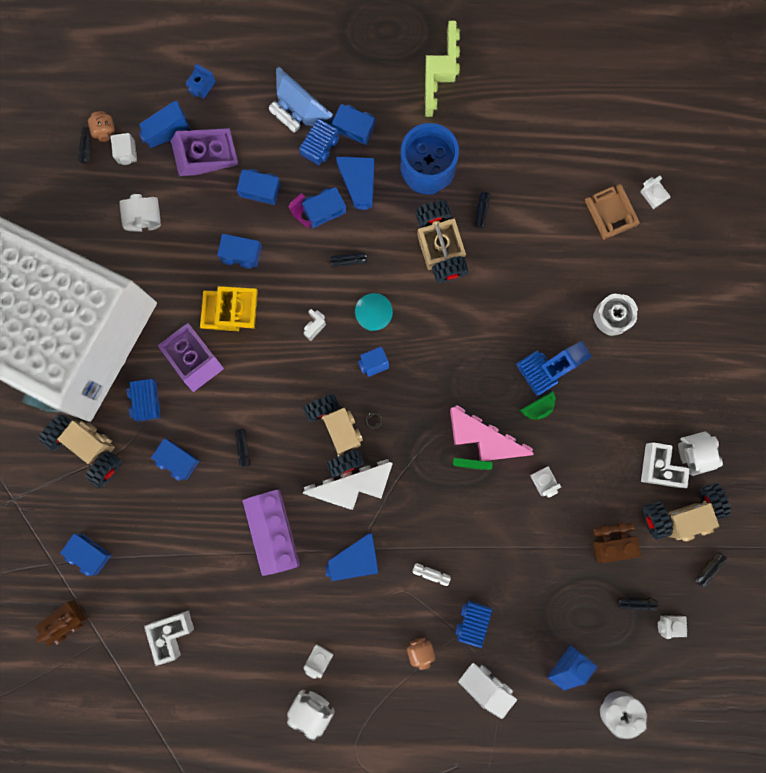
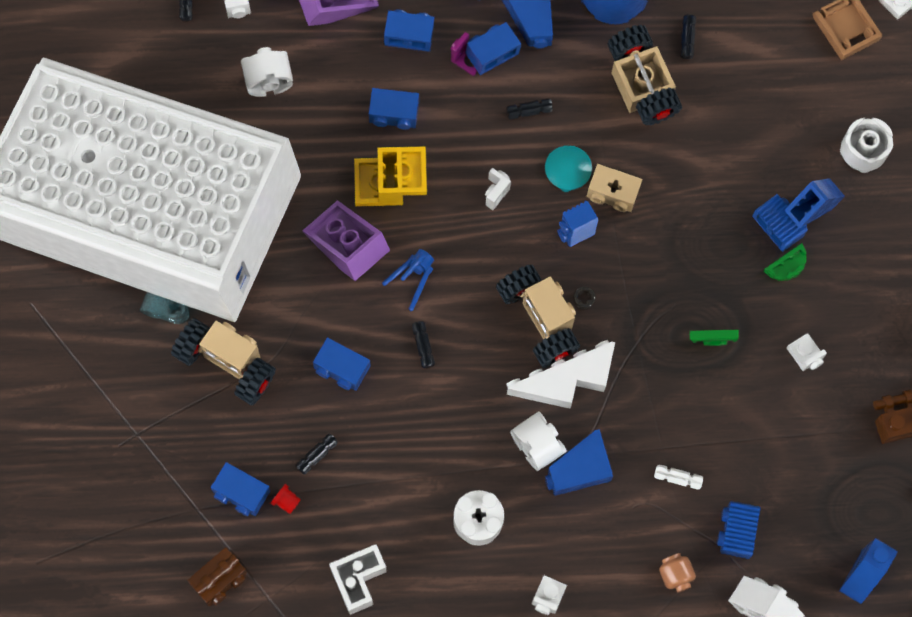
camera: 10 degrees left, 10 degrees down
blue brick [127,379,161,422] -> none
medium lavender slope [242,490,300,576] -> none
bright pink slope [450,405,534,461] -> none
none -> red piece [270,483,301,514]
none -> black axle [296,433,338,475]
none -> blue plant [382,249,434,311]
none -> white brick [453,491,504,545]
none -> white brick [510,411,567,471]
none -> tan brick [587,164,642,212]

